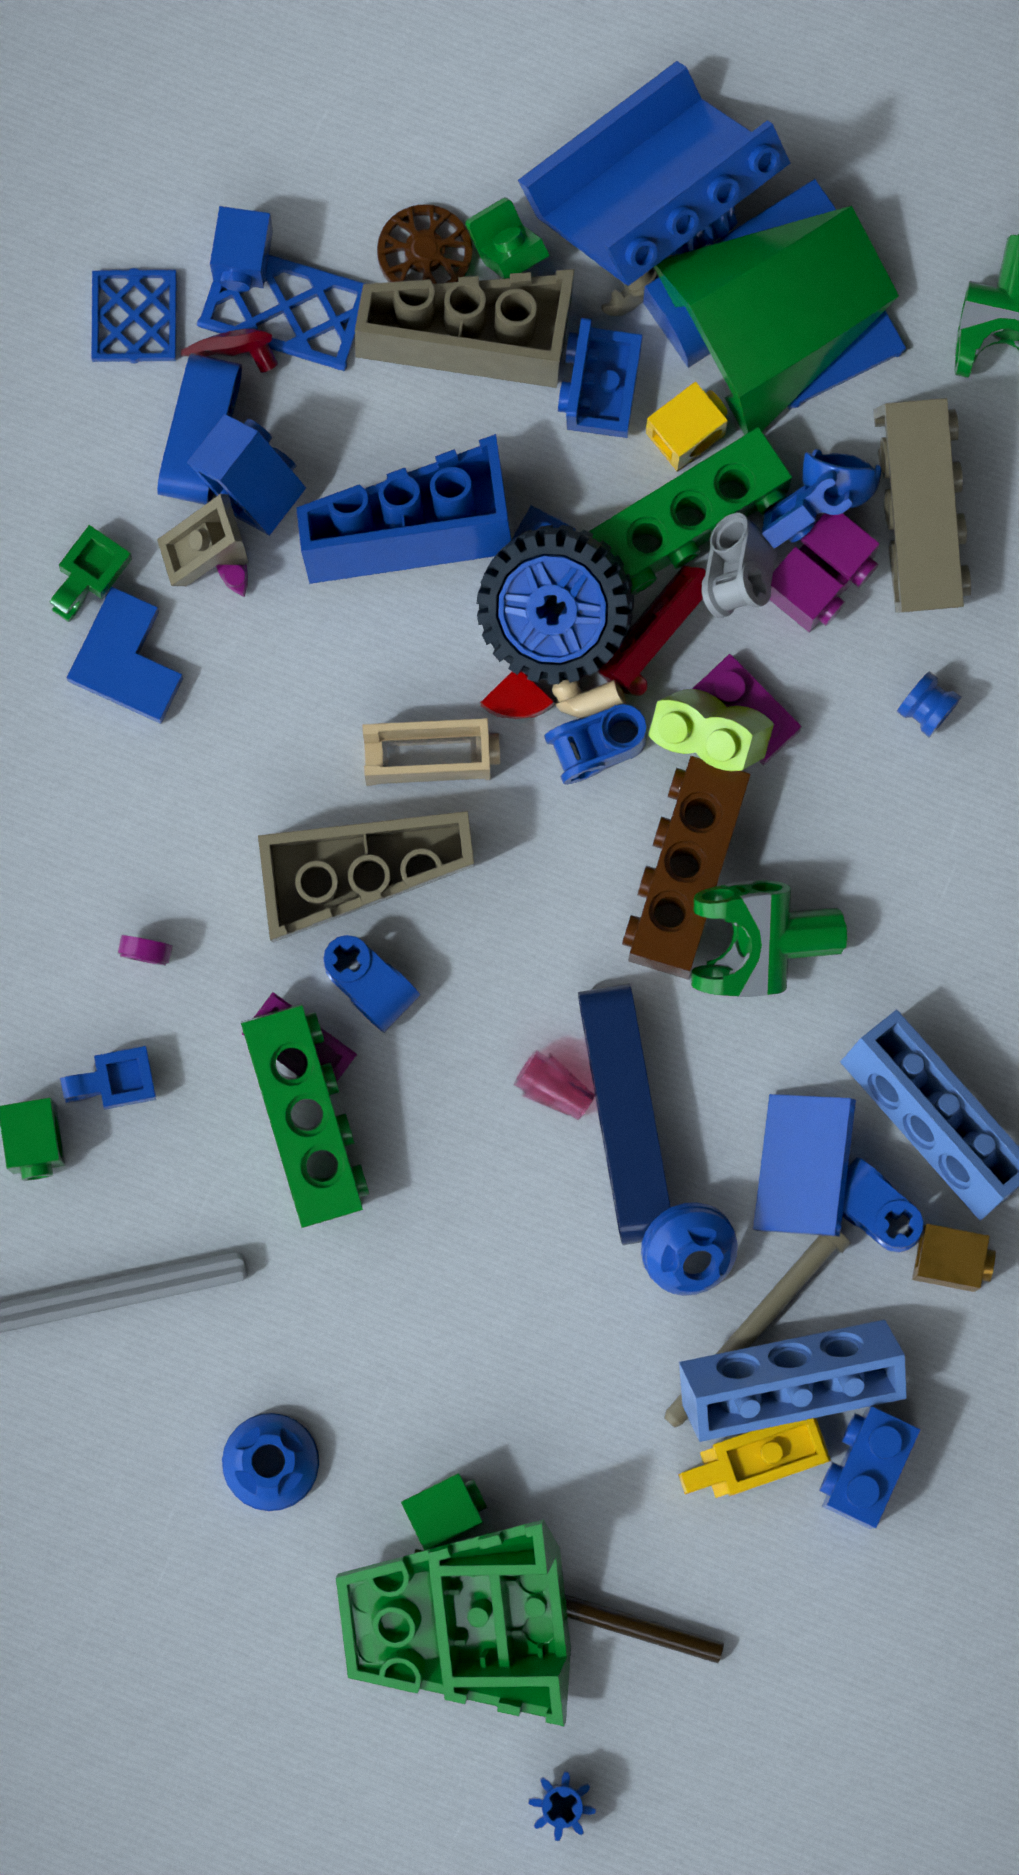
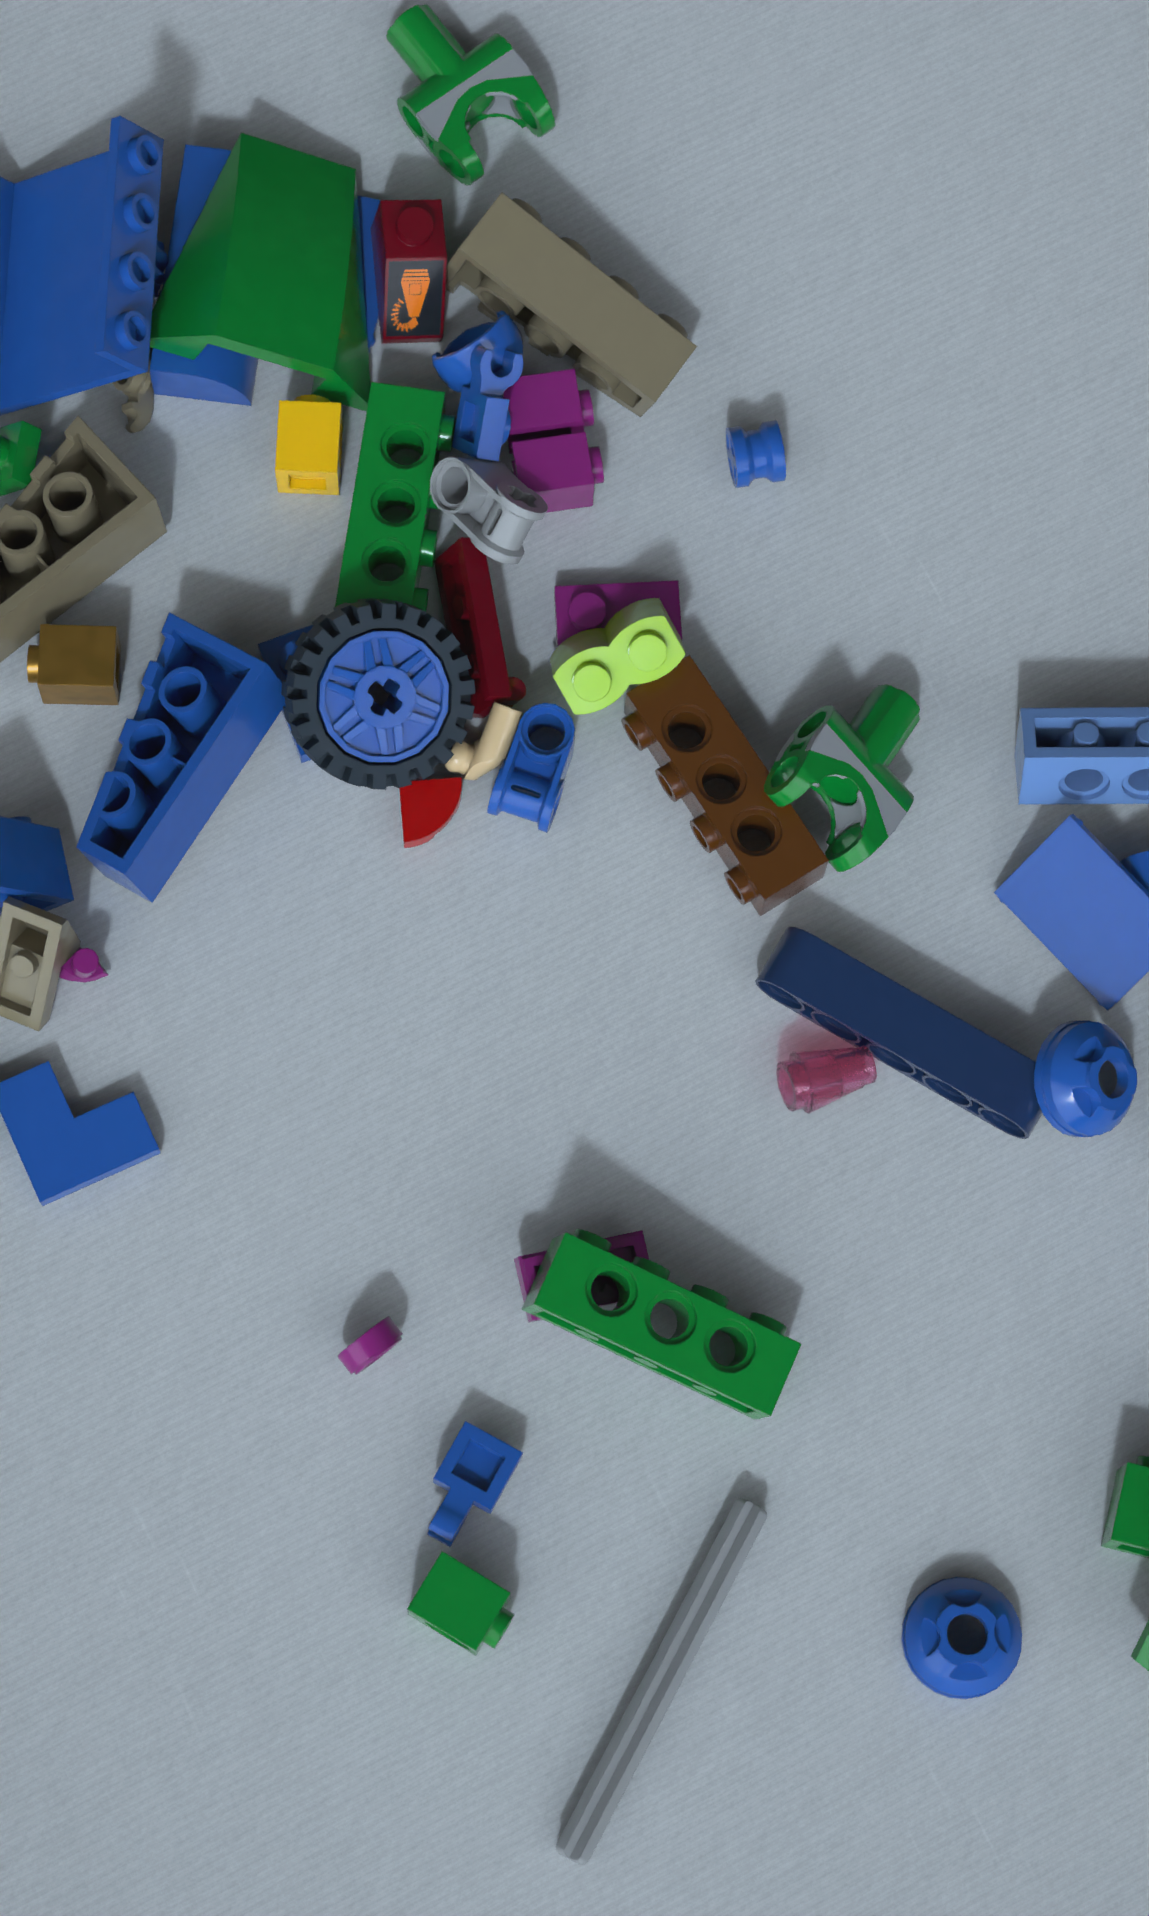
camera: 55 degrees left, 5 degrees down
dark tan wedge [258,811,474,943] -> none
blue piece [323,935,420,1033] -> none
tan window [362,718,500,786] -> none
blue bracket [558,318,643,438] -> none
none -> pearl gold brick [27,624,121,705]
none -> slope [371,199,447,344]

